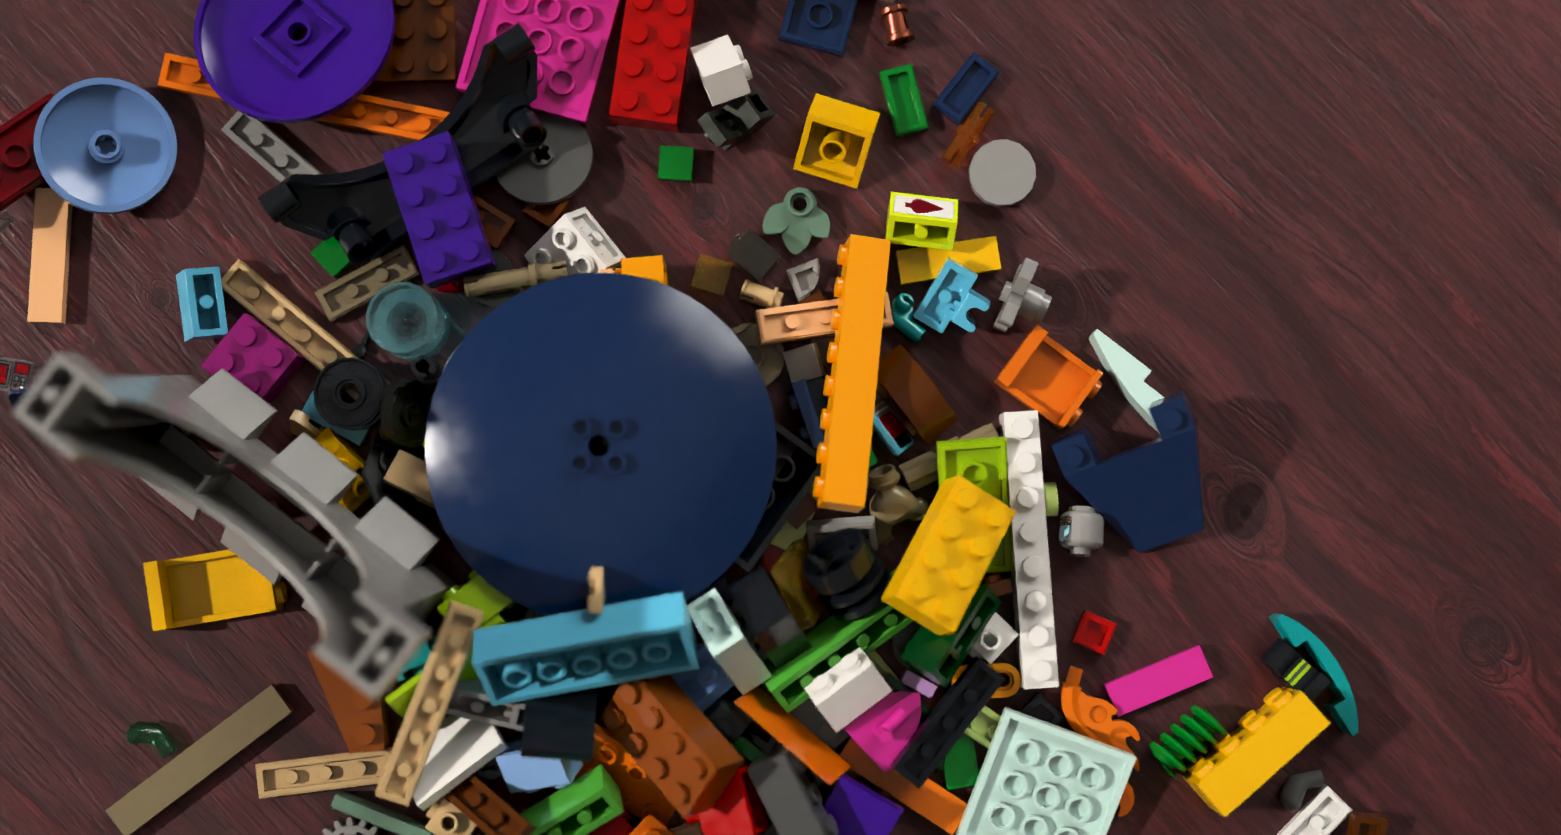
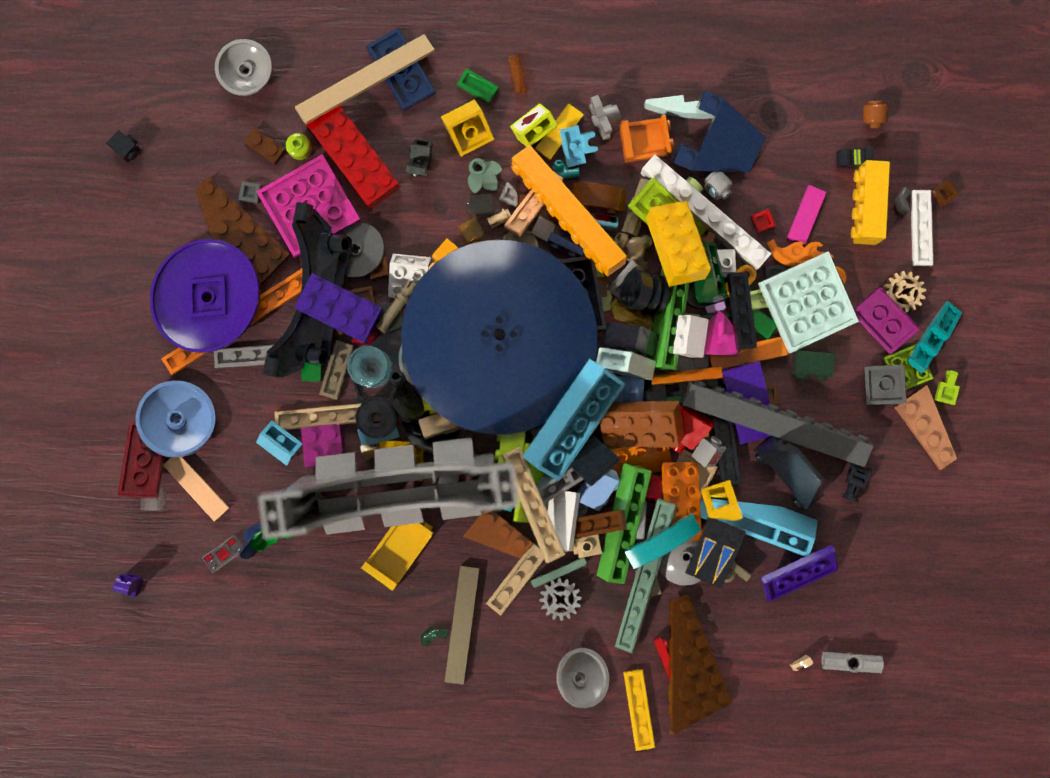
camera: 45 degrees left, 0 degrees up
tan tile [588,567,605,614] -> none
green tile [658,145,694,183] -> none
white brick [690,35,753,107] -> none
copper bush [879,4,916,47] -> none
dark blue tile [932,52,1000,126] -> none
light grey tile [968,139,1036,207] -> none
green piece [1149,705,1228,780] -> none
teal slope [1269,613,1358,736] -> none
none -> dark orange head [863,100,888,128]

